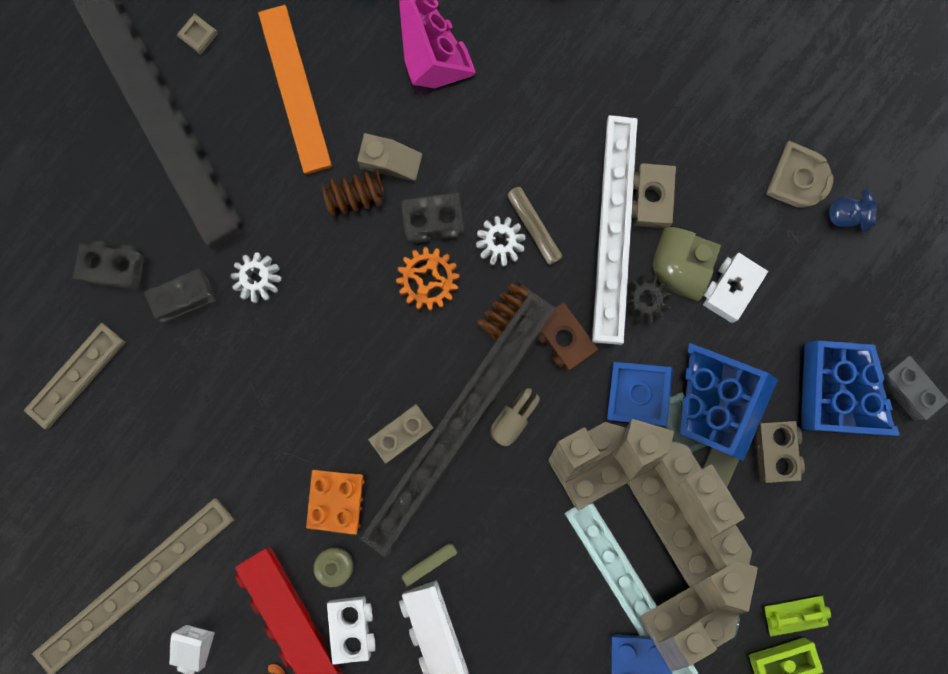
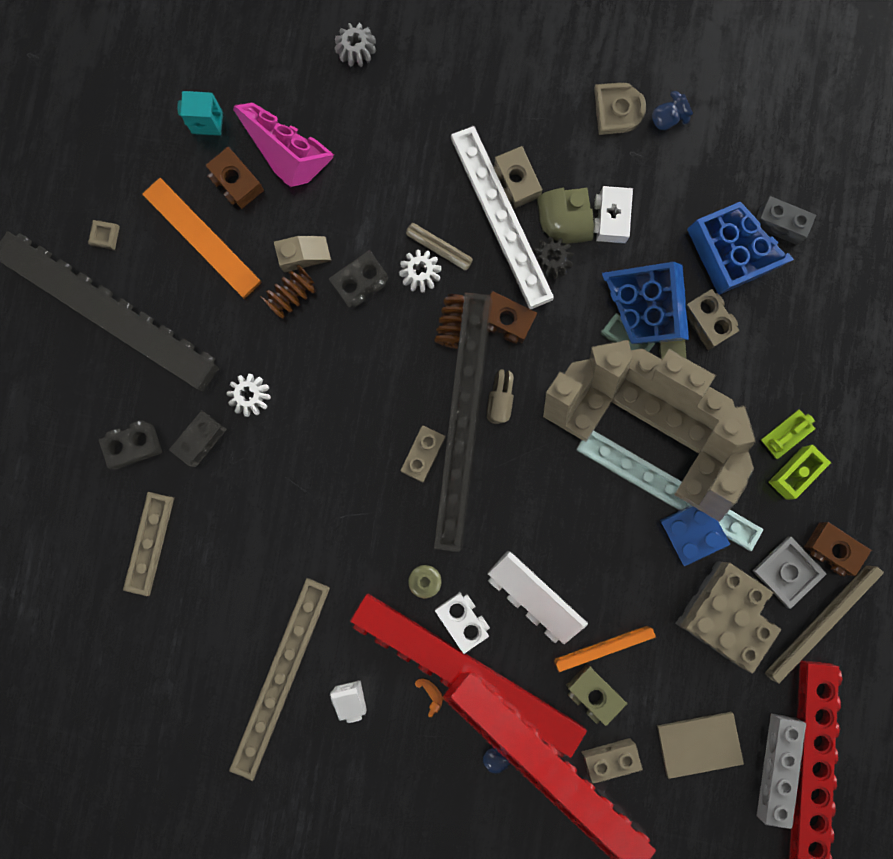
camera: 30 degrees left, 0 degrees up
orange hinge [306,470,365,535] -> none
orange gear [396,247,459,311] -> none
olive tile [402,543,458,587] -> none
blue plate [607,362,673,427] -> none
none -> reddish brown brick [206,147,264,209]

